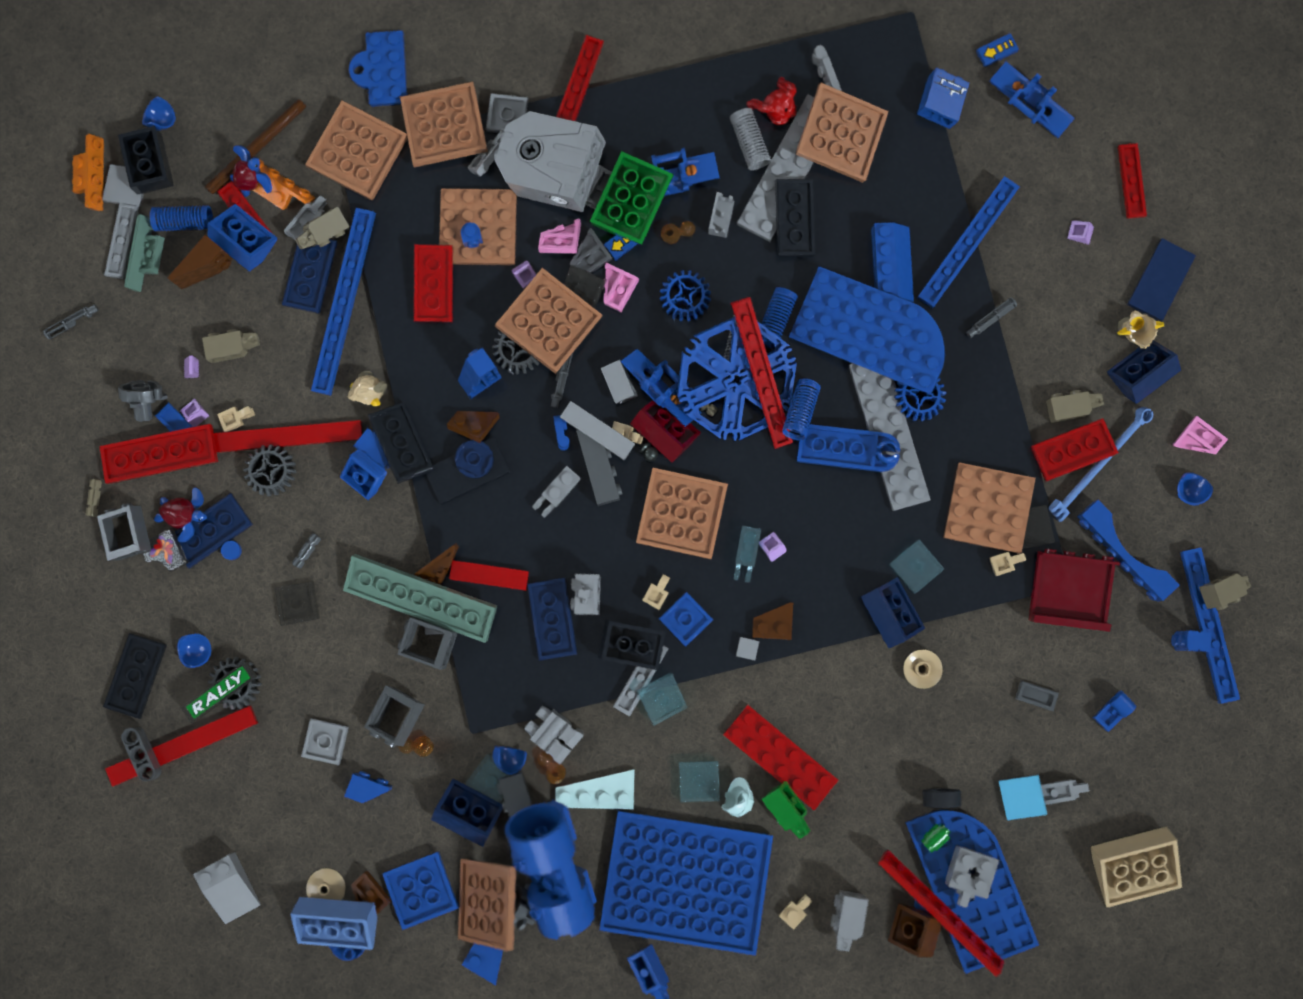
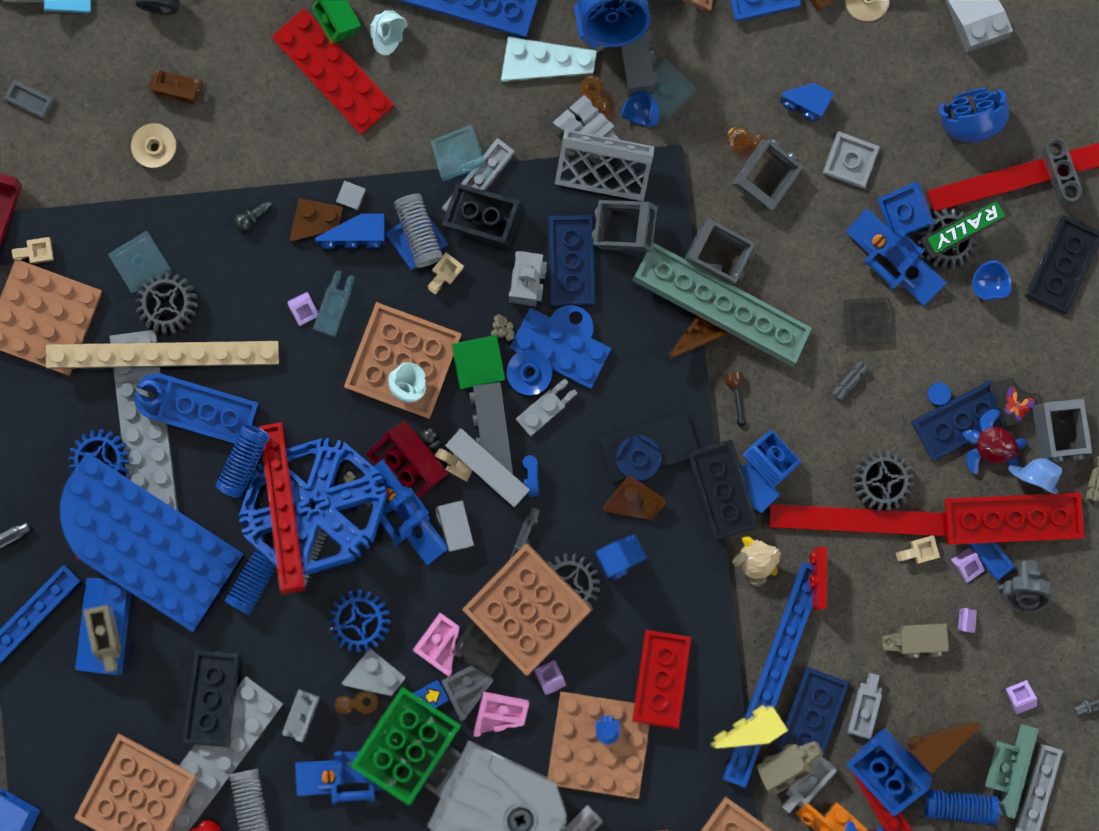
camera: 175 degrees left, 0 degrees up
dark blue slope [431,779,503,847] -> none
red tile [449,560,529,591] -> none
clear light blue plate [679,761,720,802] -> none
dark blue slope [861,577,925,649] -> none
none -> tan plate [46,341,279,369]
none -> dark tan hinge [84,605,122,673]
none -> dark grey gear [135,273,198,334]
none -> reddish brown hinge [149,69,203,105]
none -> pearl dark grey bar [234,202,272,232]
none -> blue slope [315,214,386,249]
none -> light grey wing [342,648,406,696]
none -> light aqua piece [388,362,426,403]
none -> light grey piece [394,194,443,267]
none -> green tile [451,335,505,389]
none -> dark tan plant [491,314,515,341]
none -> blue dish [507,350,552,395]
none -> blue plate [510,305,611,389]
none -> light grey fence [555,129,654,201]
none -> dark grey window [592,200,658,252]
none -> light yellow slope [710,705,788,748]
none -> hinge [724,371,746,427]
none -> red hinge [809,547,827,610]
none -> blue piece [845,208,947,306]
none -> light grey hinge [847,673,882,739]
none -> blue tile [877,181,934,235]
none -> blue cylinder [939,88,1009,143]
none -> lavender slope [1006,680,1037,714]
none -> medium blue piece [1009,458,1062,494]

